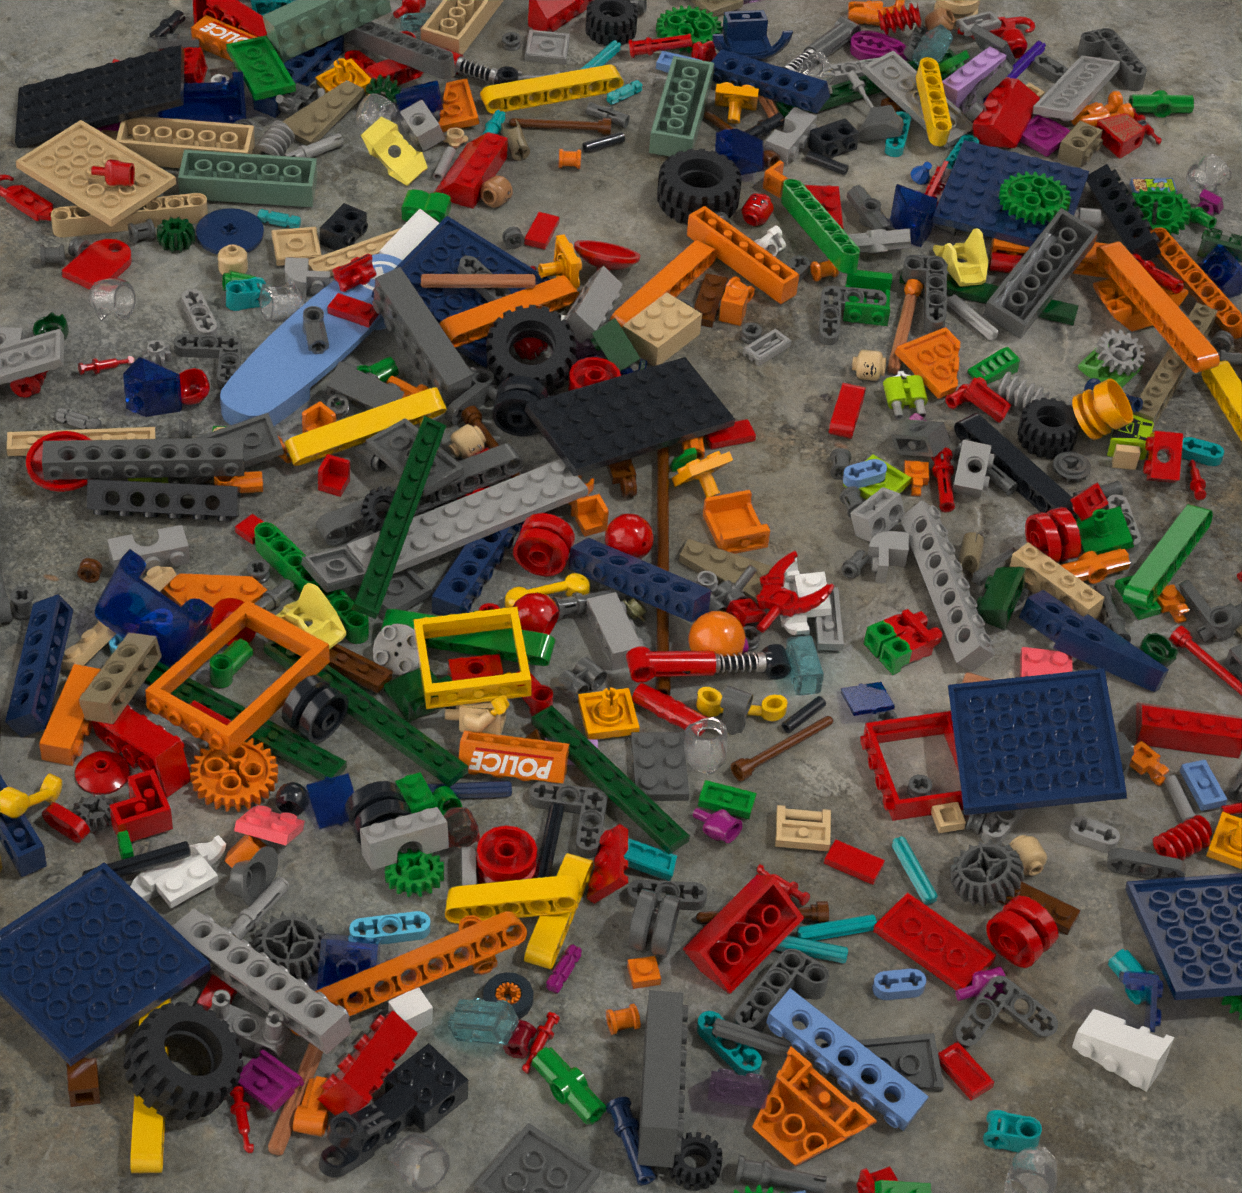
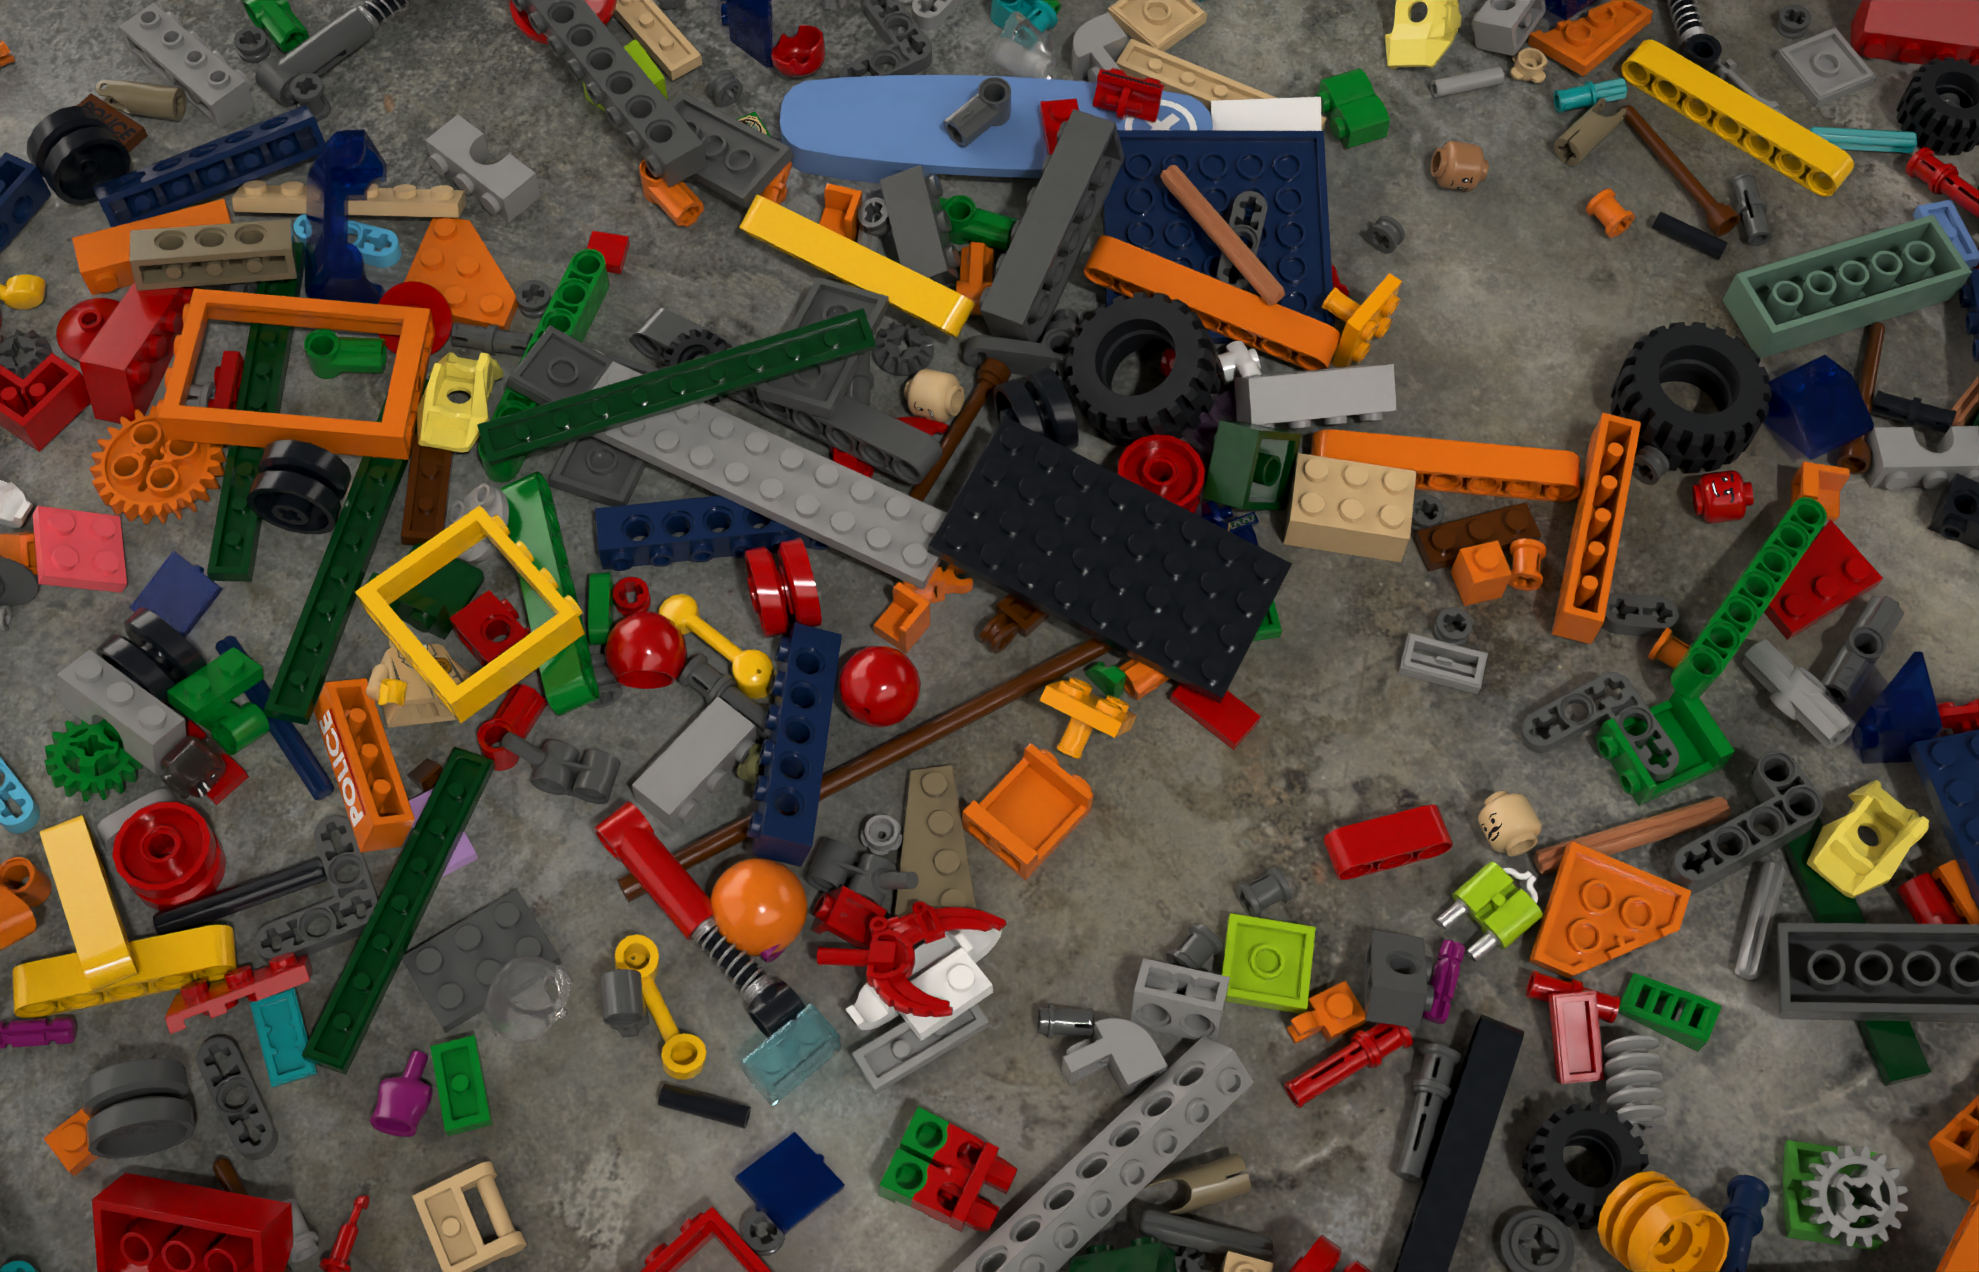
camera: 60 degrees right, 15 degrees up
reddish brown bush [77,558,103,583] -> none
black brick [86,479,240,521] -> none
black piece [275,782,309,815] -> none
red panel [318,454,350,497] -> none
black brick [320,203,368,251] -> none
red slope [434,132,508,209] -> none
red tile [524,212,560,250] -> none
red dish [574,240,640,271] -> none
light orange plate [578,687,640,740] -> none
teal axle [606,80,643,105] -> none
red axle [632,683,709,737] -> none
light orange plate [715,82,759,124] -> none
reddish brown piece [731,716,833,782] -> none
dark grey bush [743,626,760,652] -> none
white plate [754,225,786,256] -> none
black piece [806,151,849,176] -> none
medium blue beam [843,459,887,488] -> none
orange hinge [904,279,923,297] -> none
light grey brick [953,440,994,497] -> none

